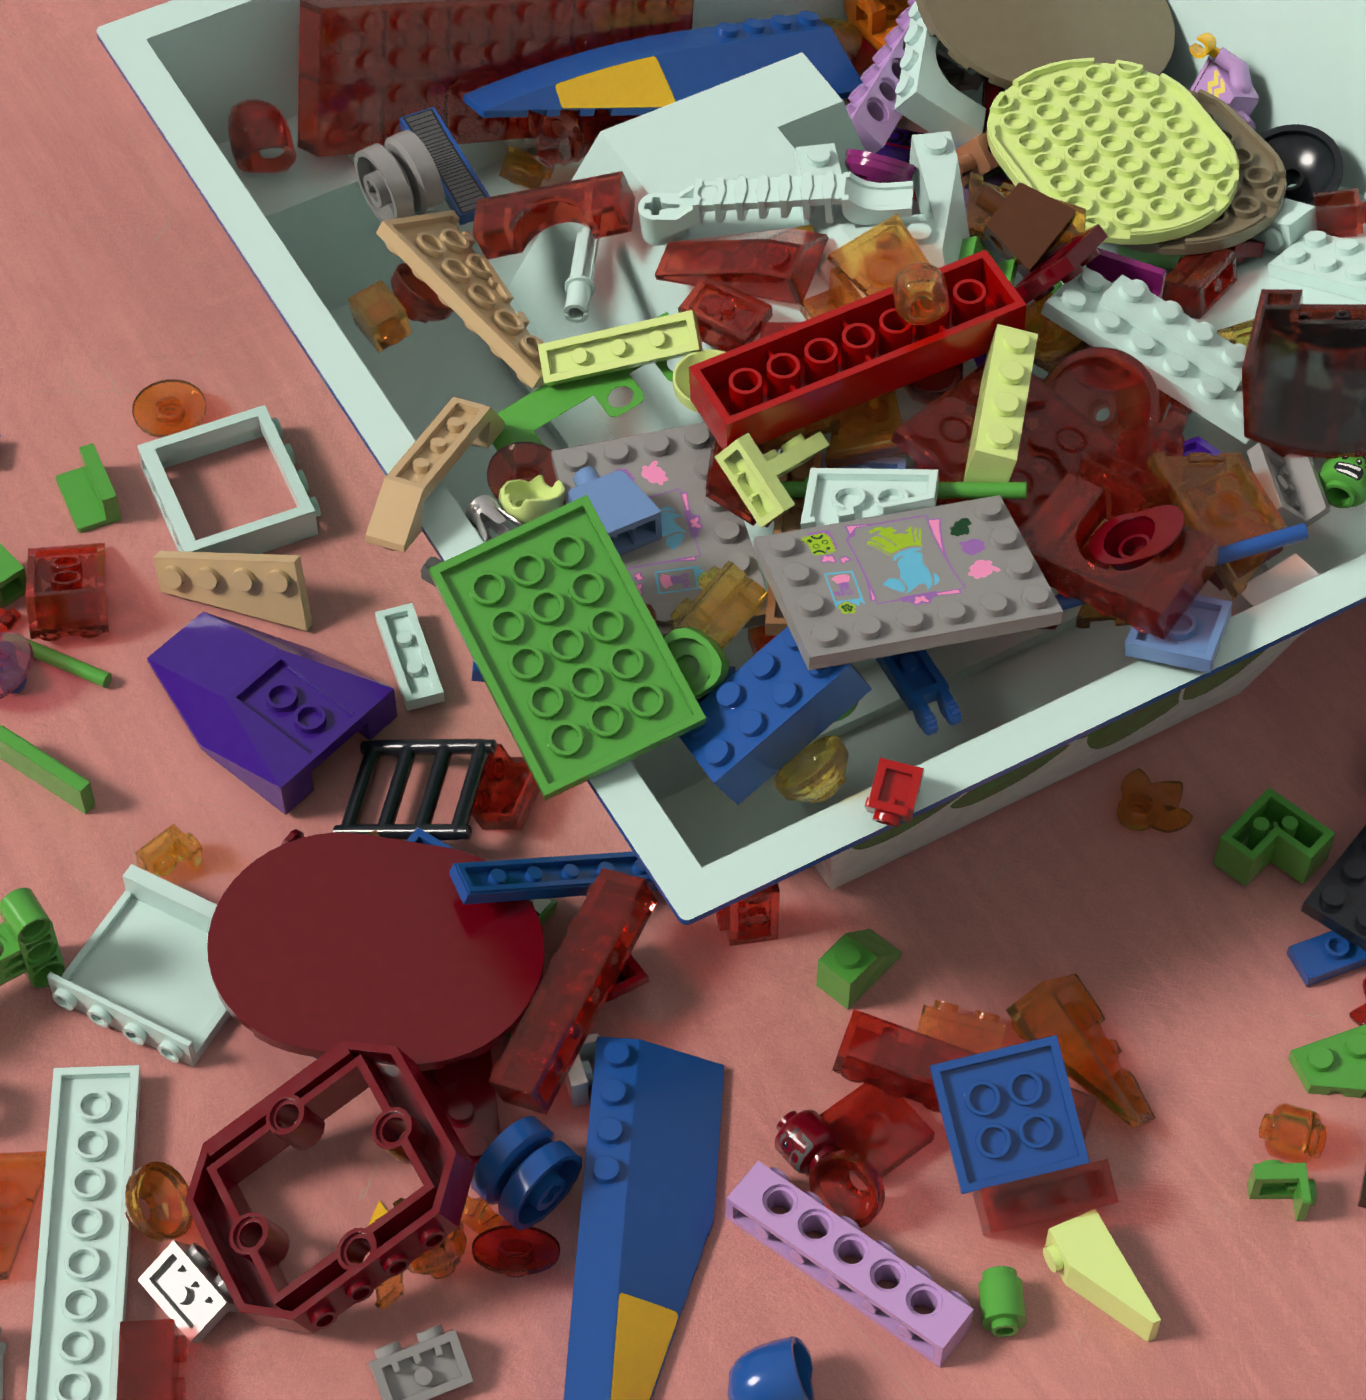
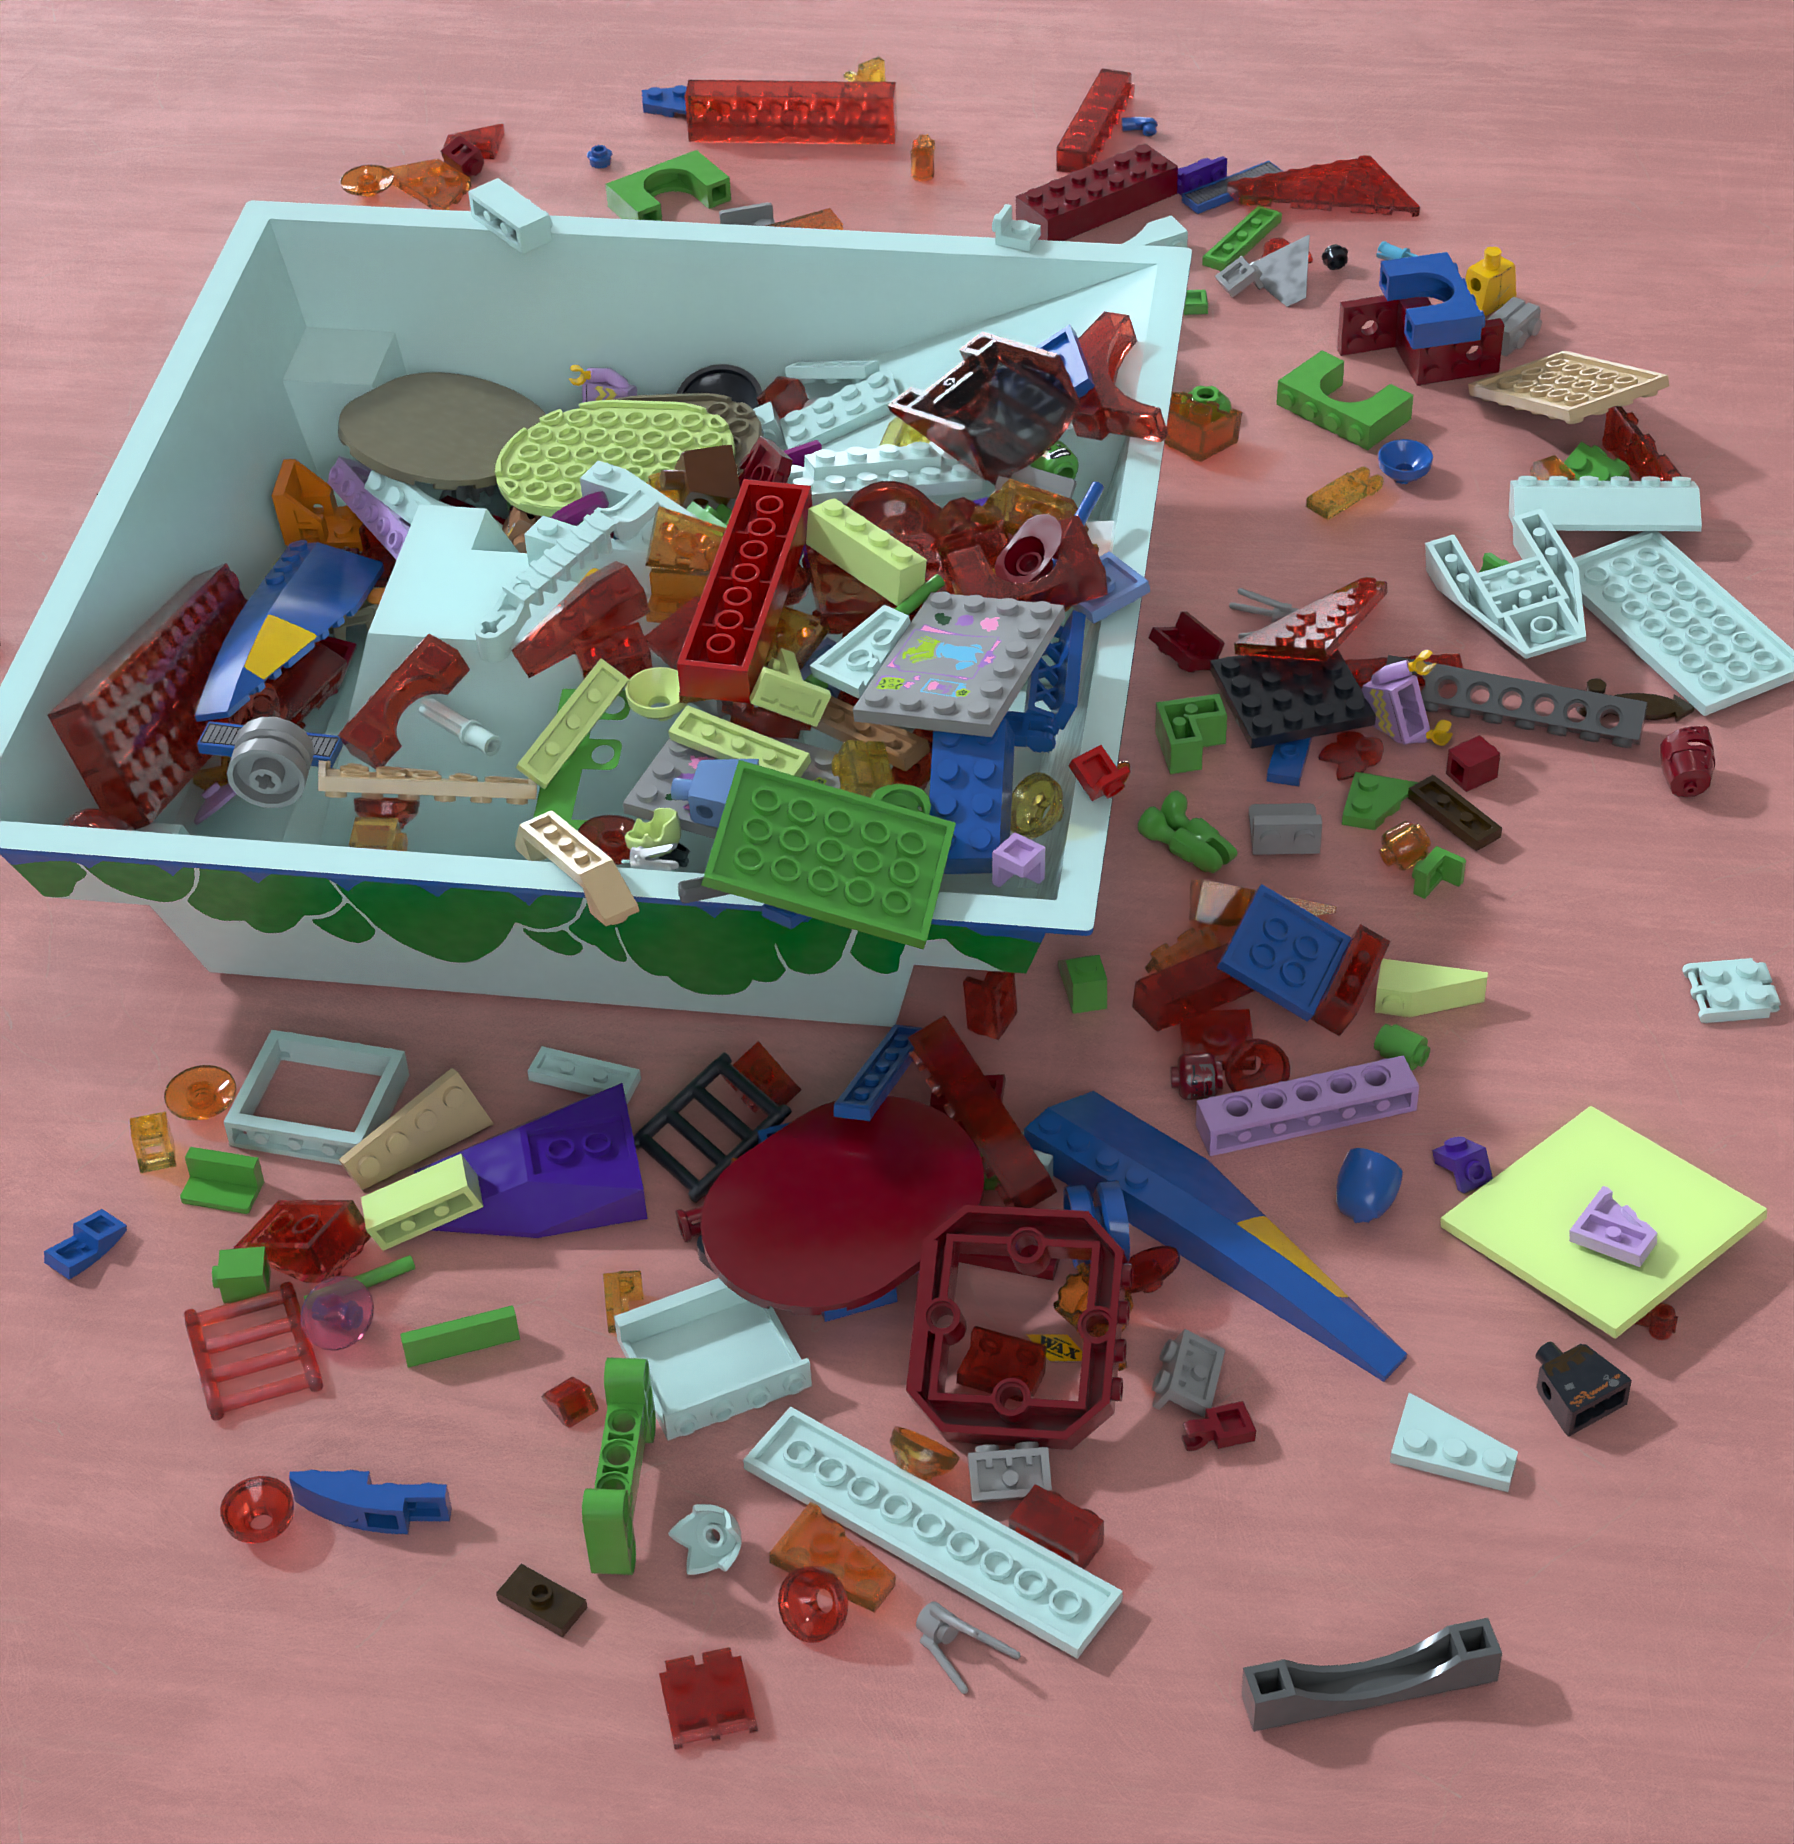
camera: 50 degrees left, 10 degrees down
clear orange head [892,262,949,325] -> none
none -> clear yellow window [130,1111,177,1173]
none -> lavender dish [193,782,236,825]
none -> yellowish green brick [361,1154,483,1251]
none -> clear red slope [541,1377,599,1428]
none -> yellowish green plate [668,705,811,778]
none -> clear red bracket [956,1326,1047,1402]
none -> lavender panel [992,832,1045,888]
none -> blue fence [1024,610,1086,730]
none -> bright green piece [1138,790,1238,873]
none -> light grey bracket [1249,803,1322,855]

